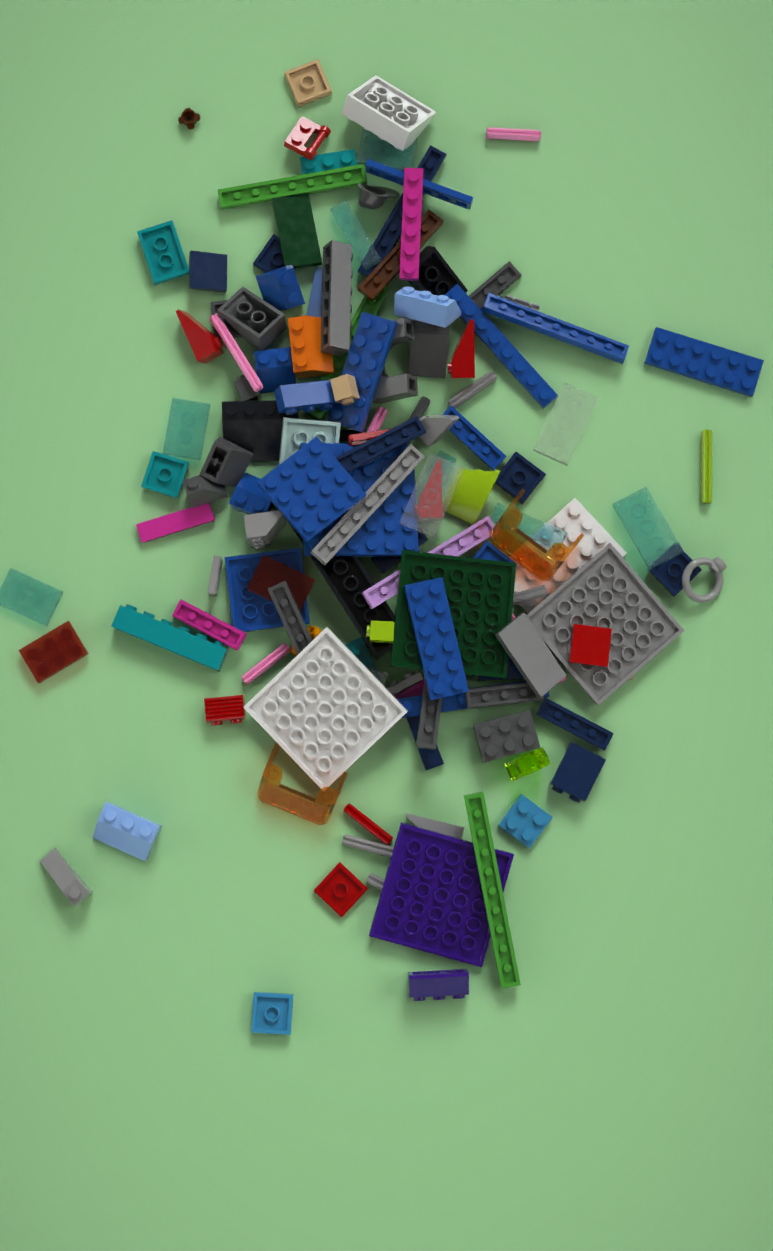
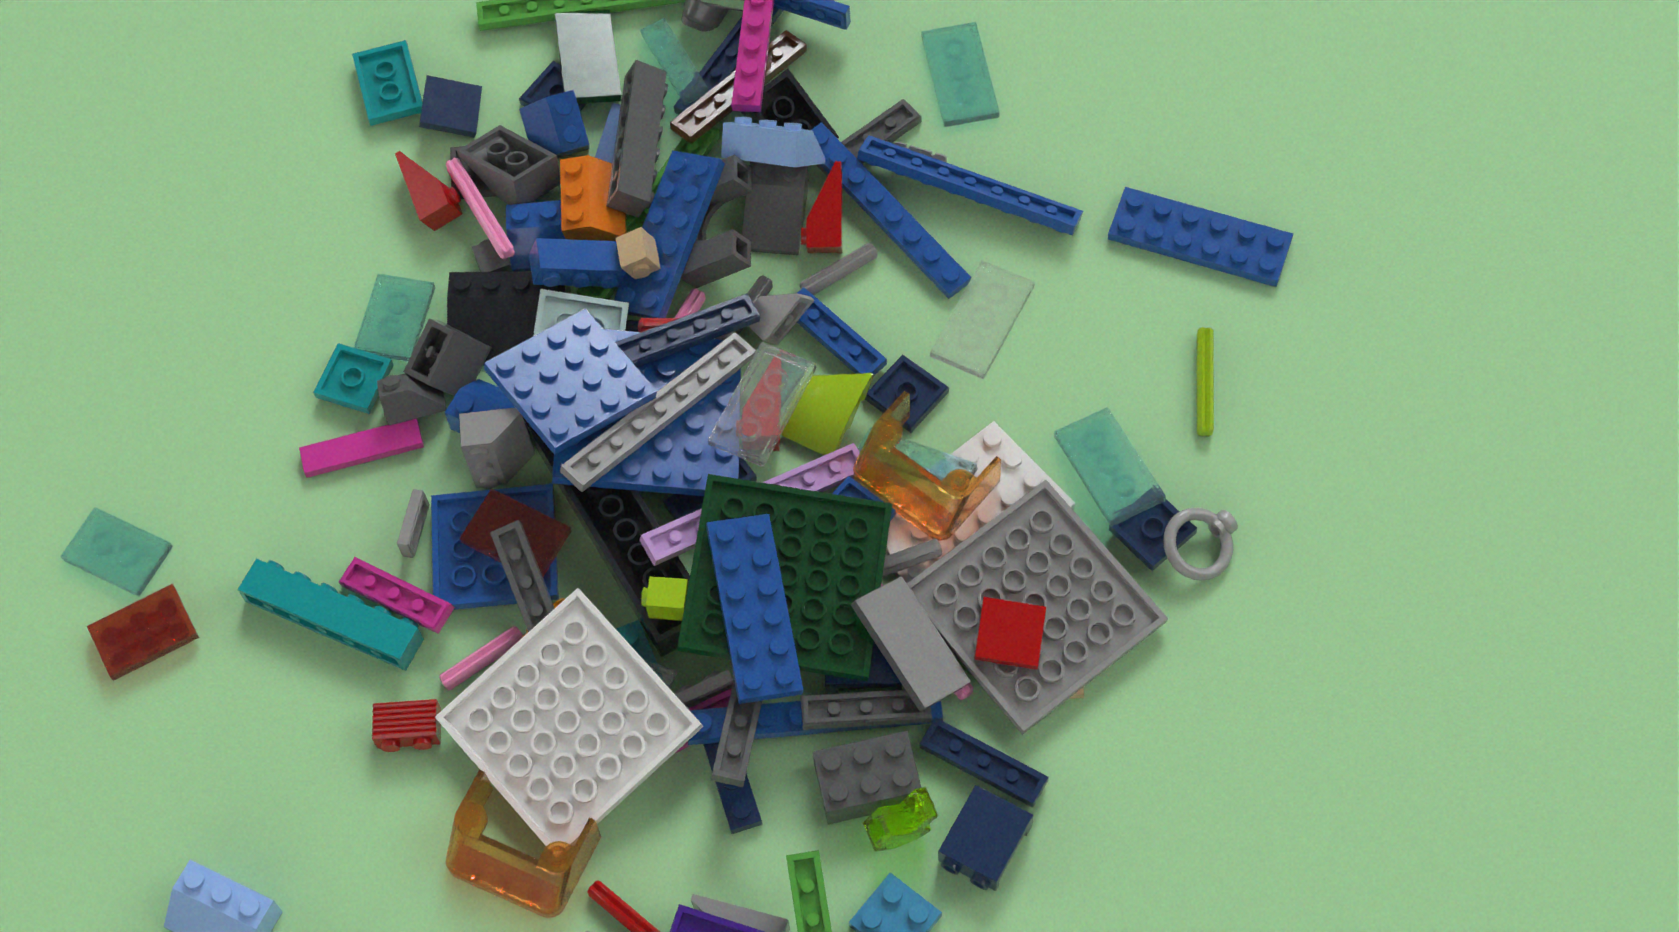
camera: 10 degrees right, 20 degrees down
none -> clear light blue tile [921,22,999,127]

